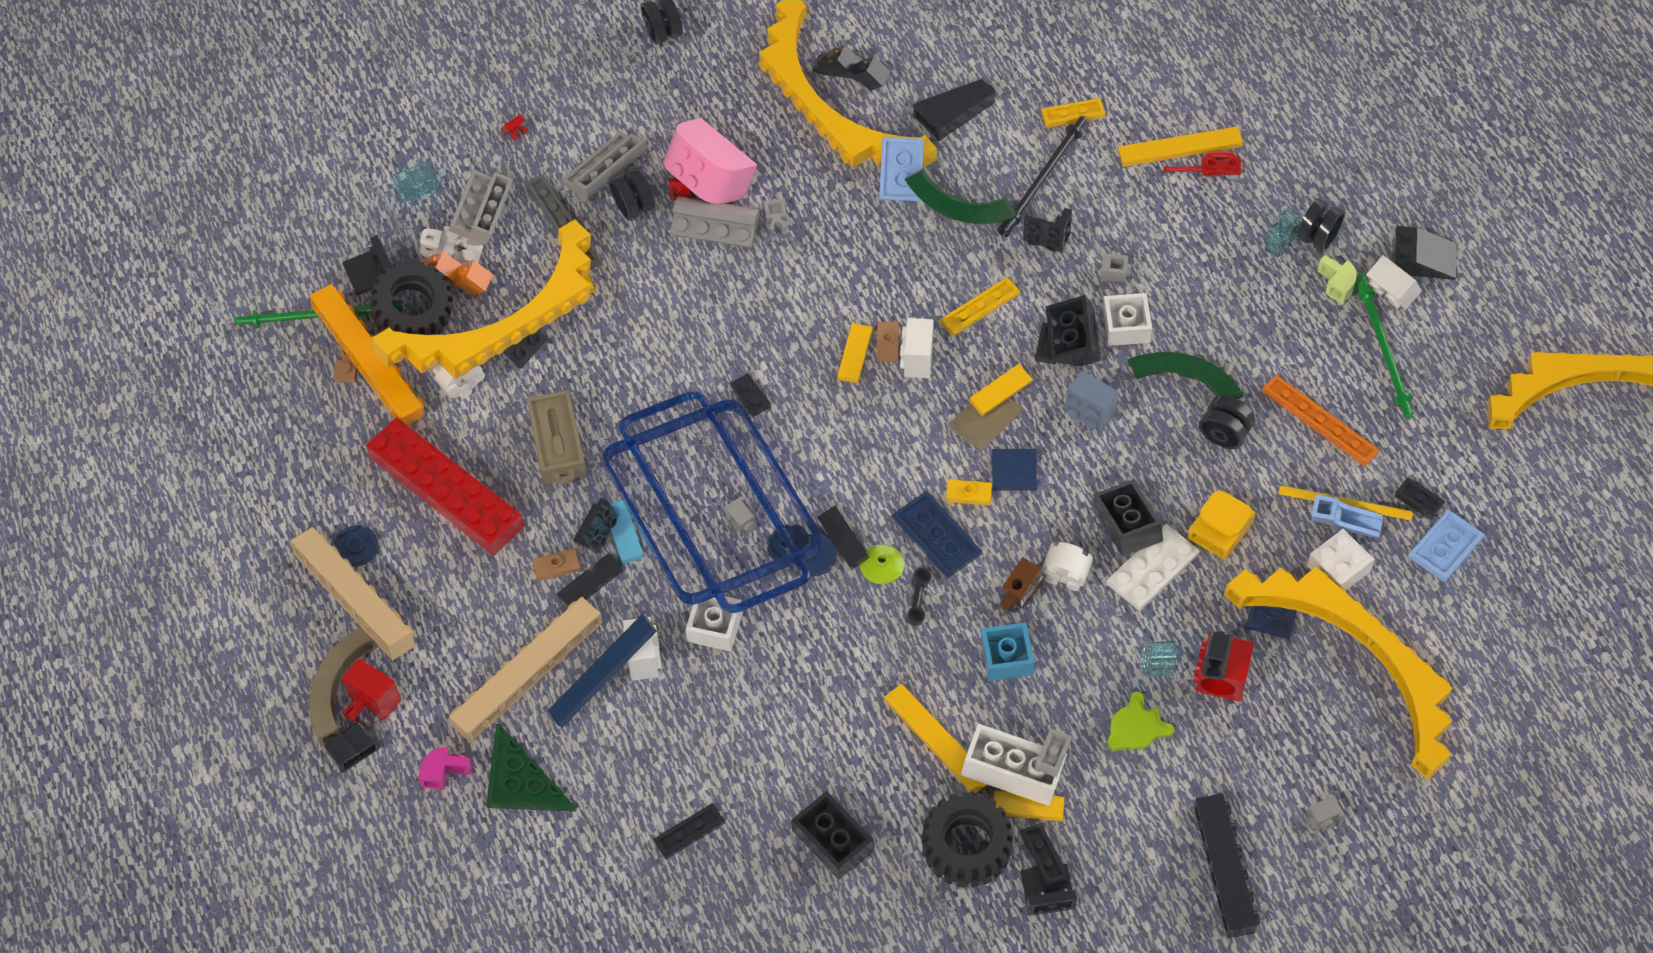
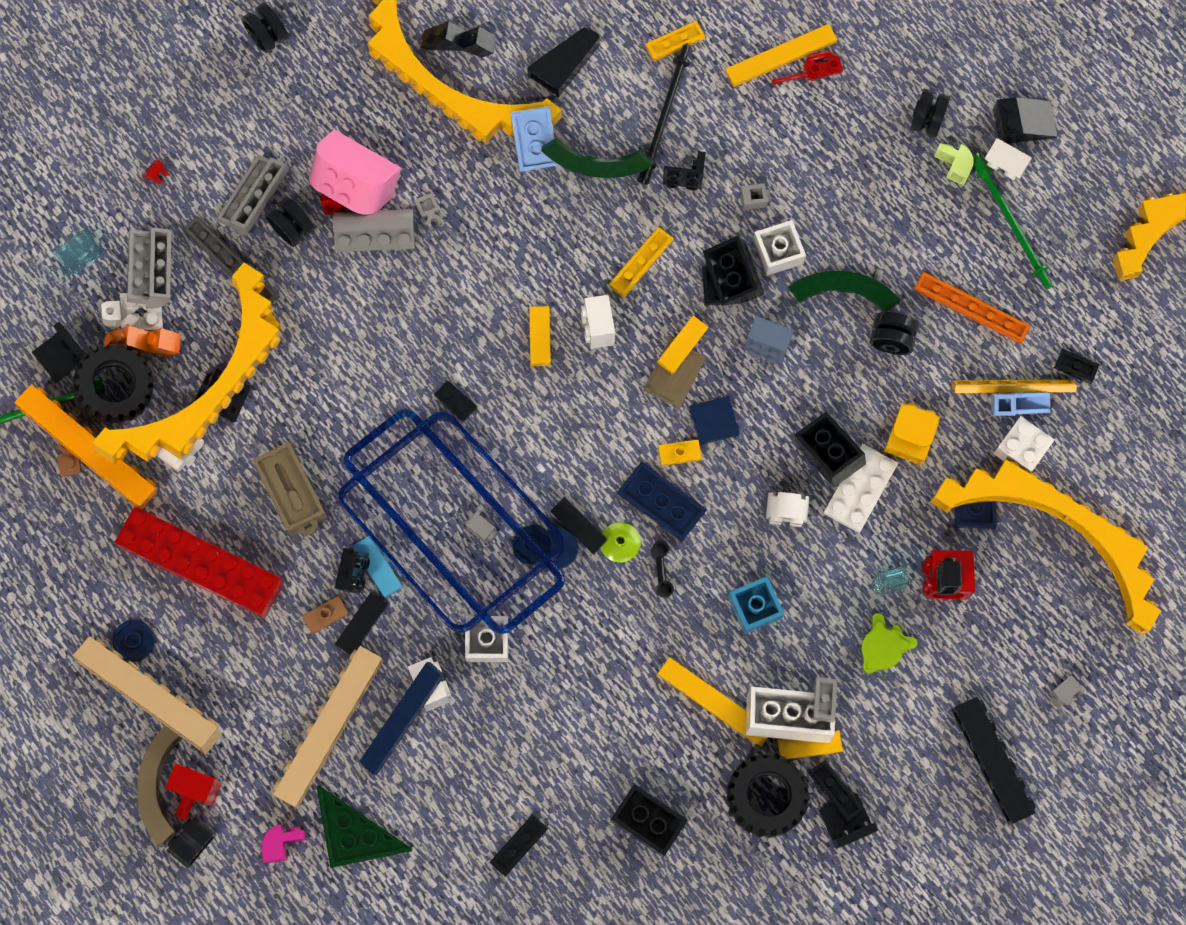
camera: 20 degrees left, 15 degrees up
medium nougat plate [877,322,899,362] -> none
reddish brown torso [999,557,1044,613] -> none
clear light blue brick [1265,208,1302,257] -> none
light blue tile [1408,509,1485,582] -> none

